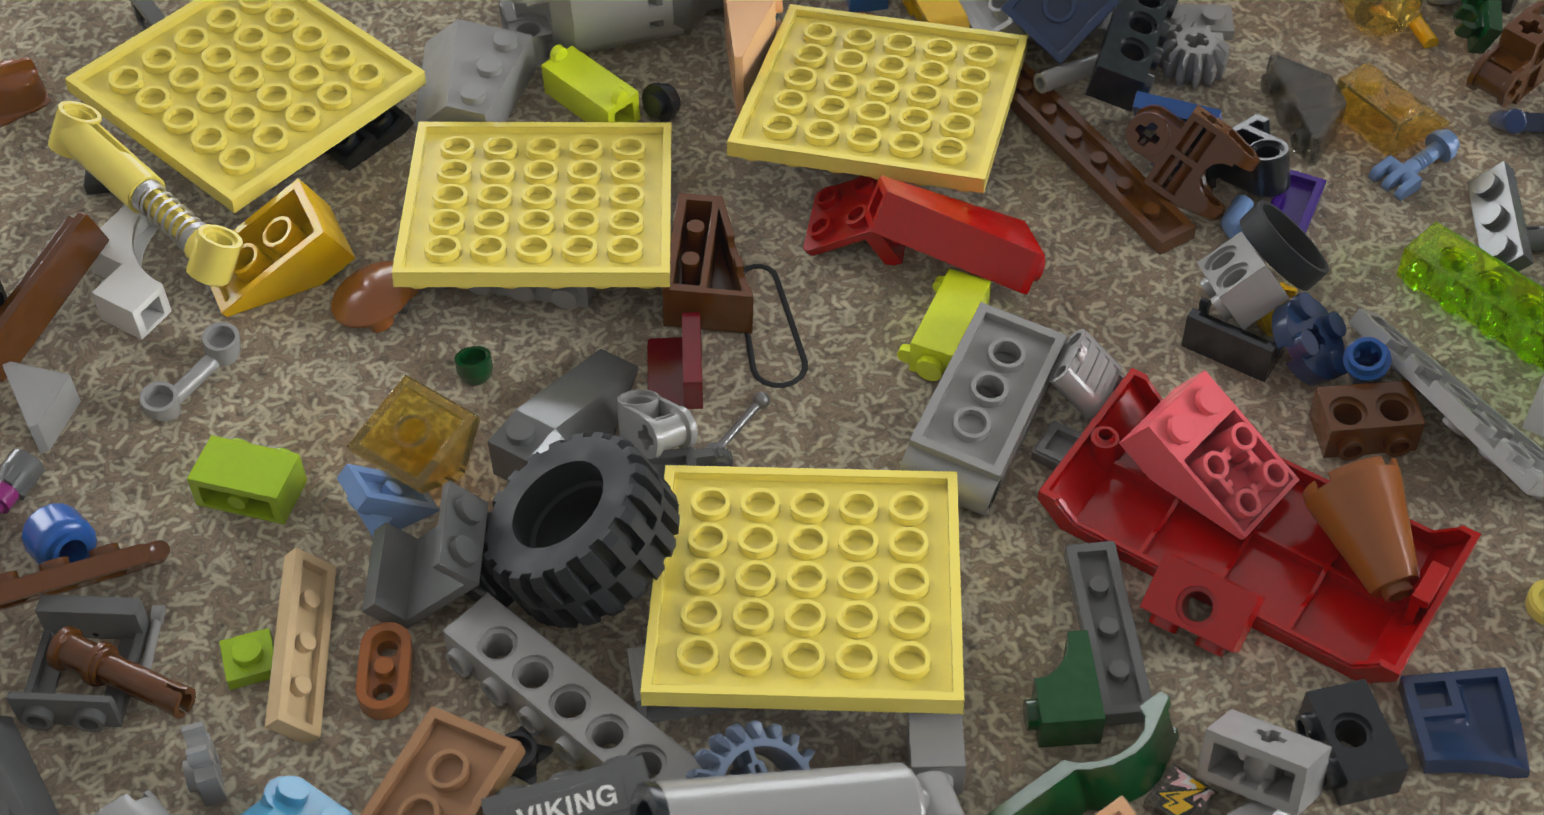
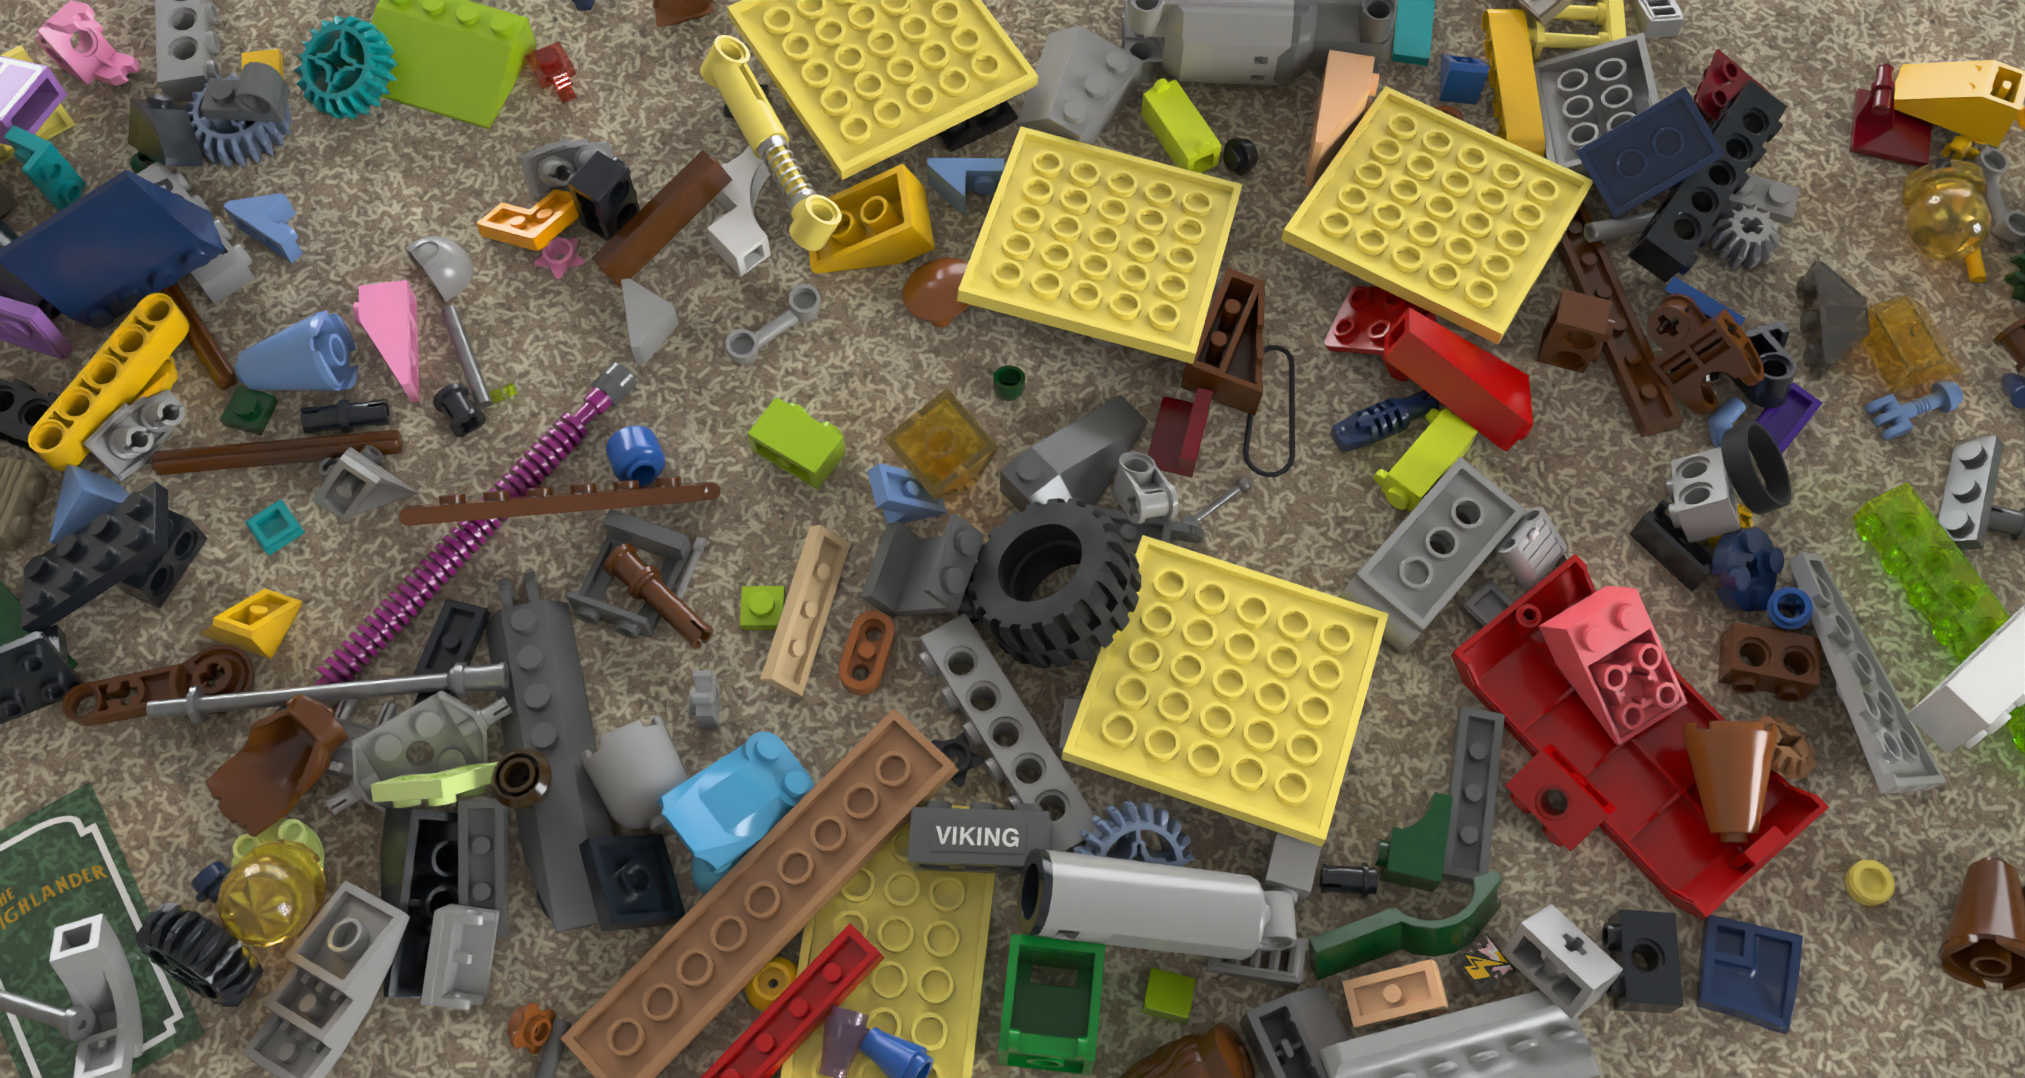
camera: 15 degrees right, 15 degrees up
none -> medium blue slope [927,158,1004,216]
none -> black pin [1320,862,1377,899]
none -> dark blue hinge [1330,389,1440,452]
none -> reddish brown brick [1537,289,1615,373]
none -> medium nougat gear [1758,715,1817,779]

